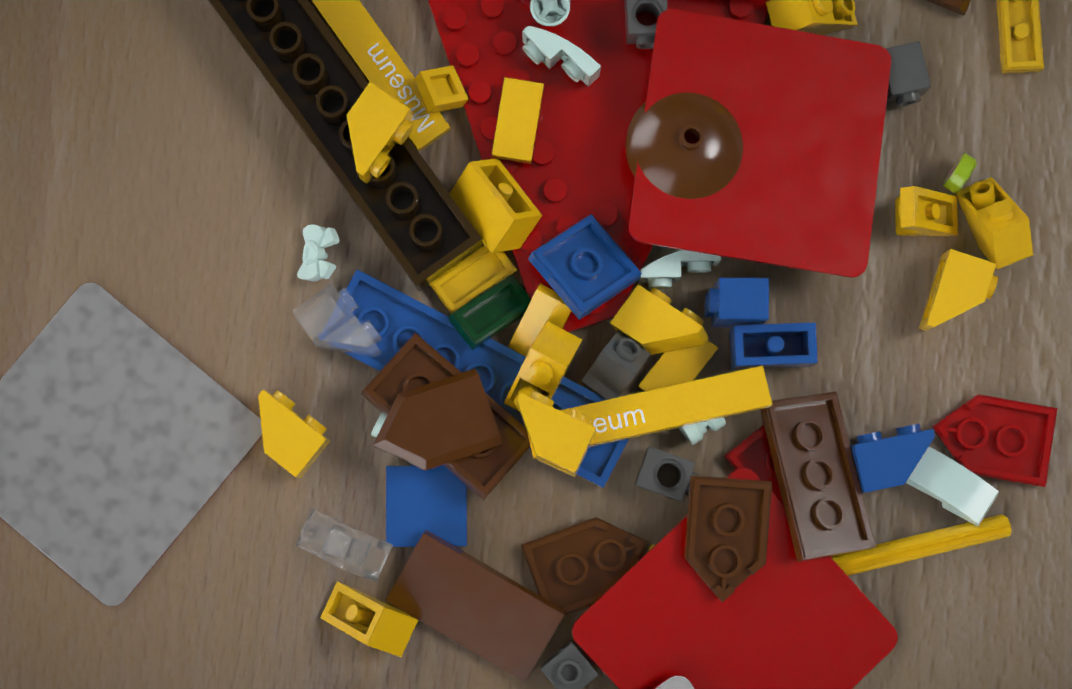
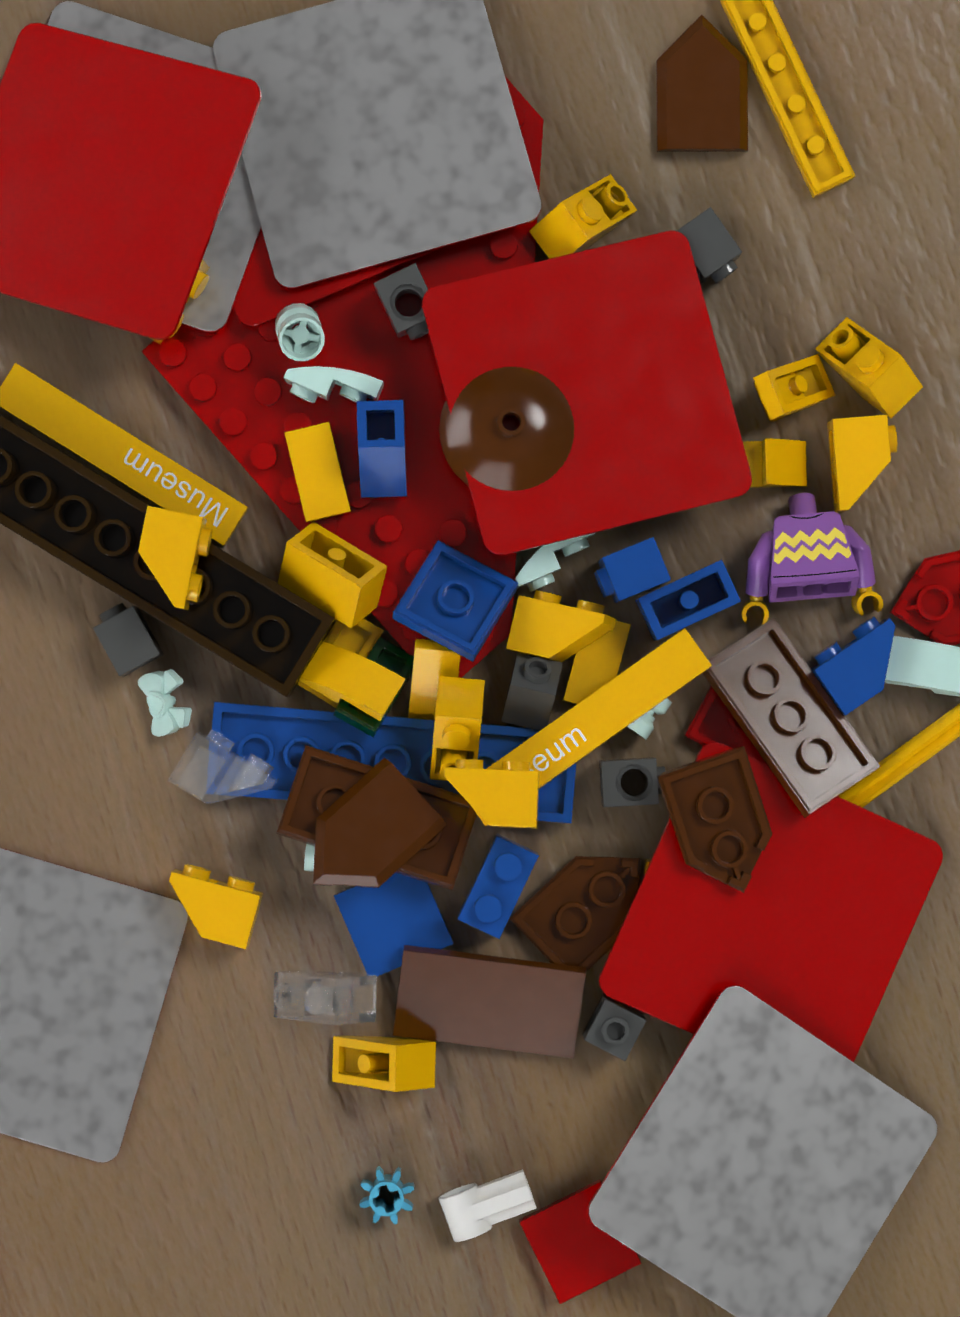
camera: 20 degrees left, 5 degrees up
yellow plate [414,65,468,114] -> none
lime tile [942,152,977,193] -> none
none -> dark grey brick [93,603,164,676]
none -> yellow slope [299,641,405,721]
none -> blue slope [357,400,407,498]
none -> blue brick [458,833,539,939]
none -> medium lavender torso [741,493,883,625]
none -> yellow slope [743,438,807,488]

